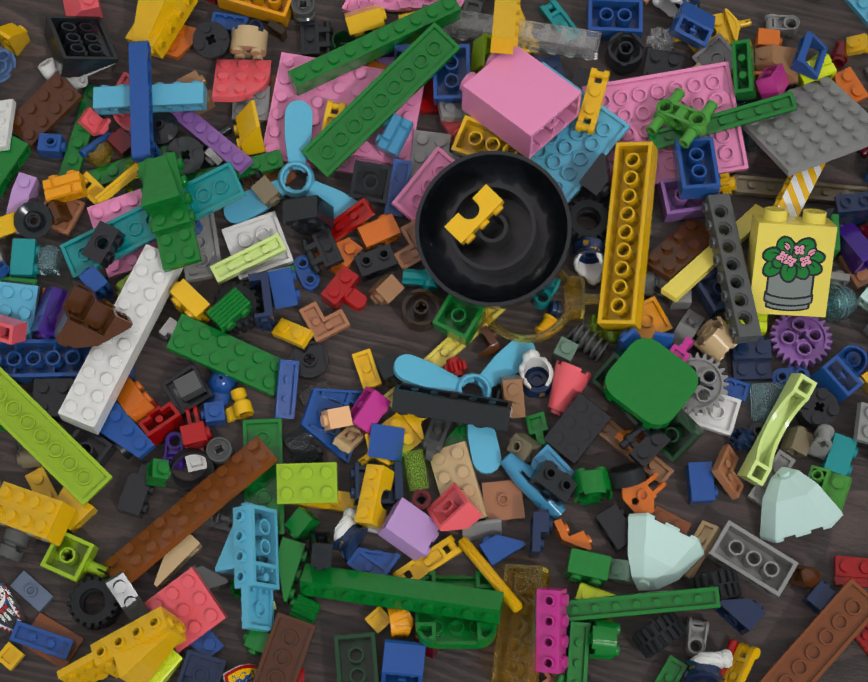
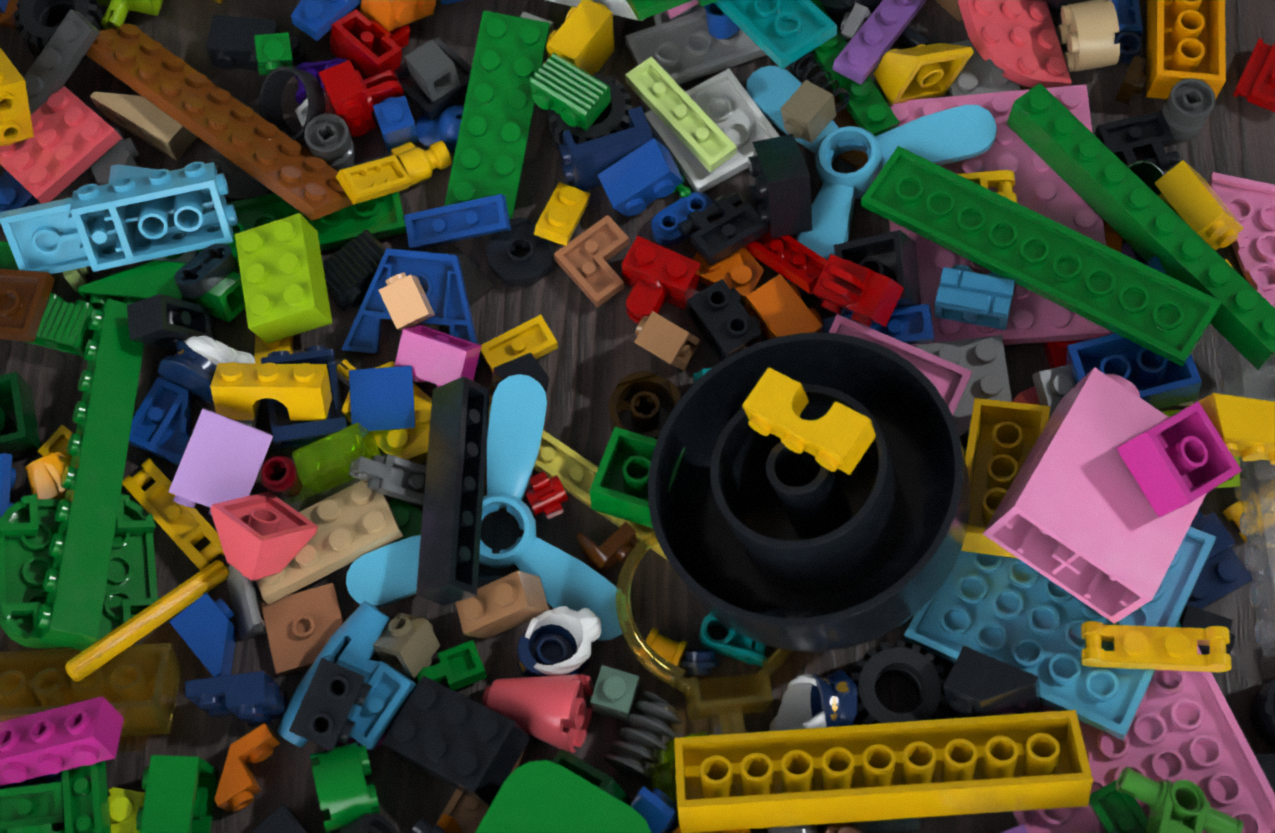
camera: 85 degrees right, 5 degrees down
tan plate [332,425,366,454] -> none
none -> black beam [174,243,236,298]
none -> yellow plate [336,155,412,205]
none -> red brick [812,254,904,328]
none -> dark pink brick [1116,401,1242,518]

